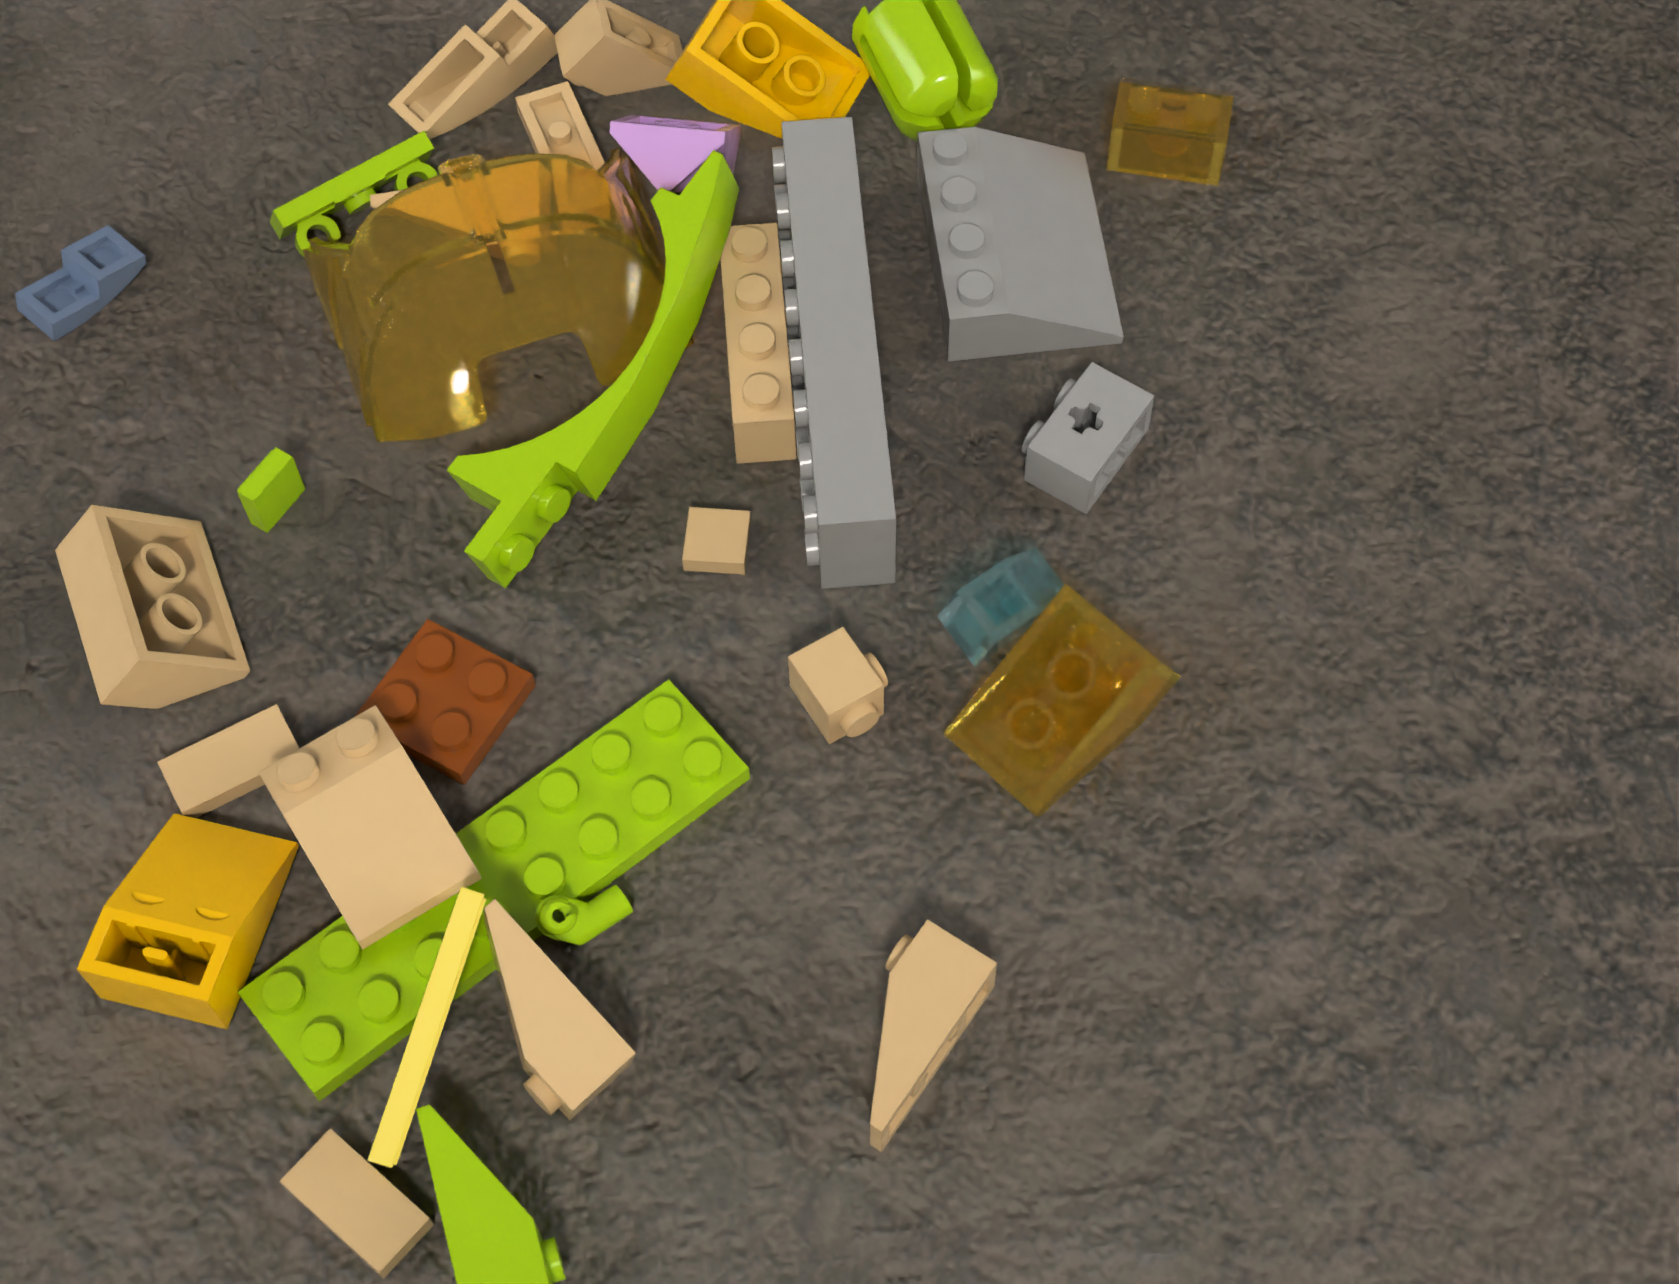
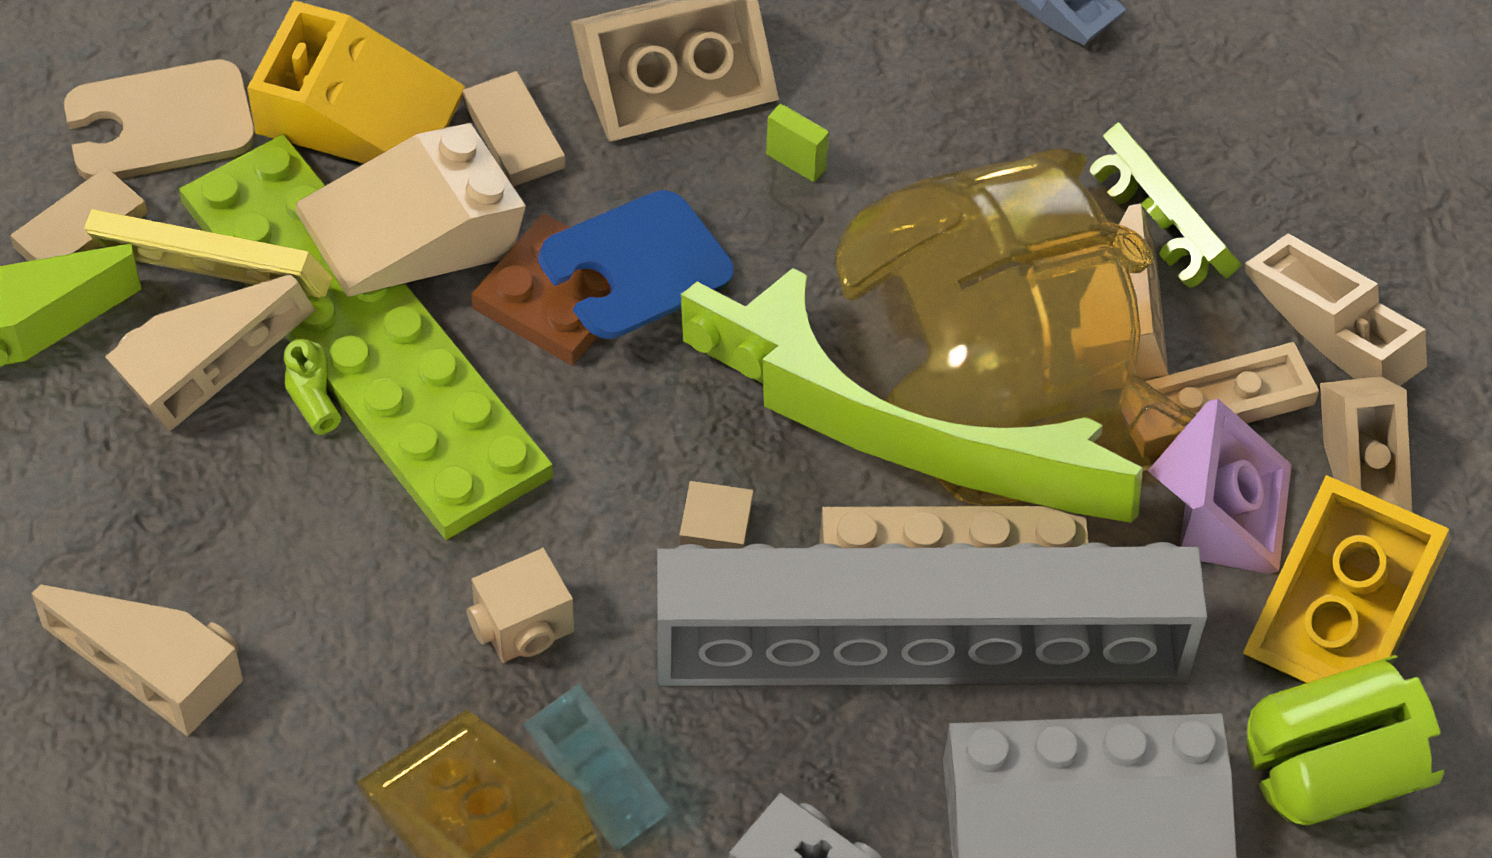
camera: 90 degrees right, 5 degrees down
none -> tan piece [64,60,255,180]
none -> blue piece [538,190,734,339]

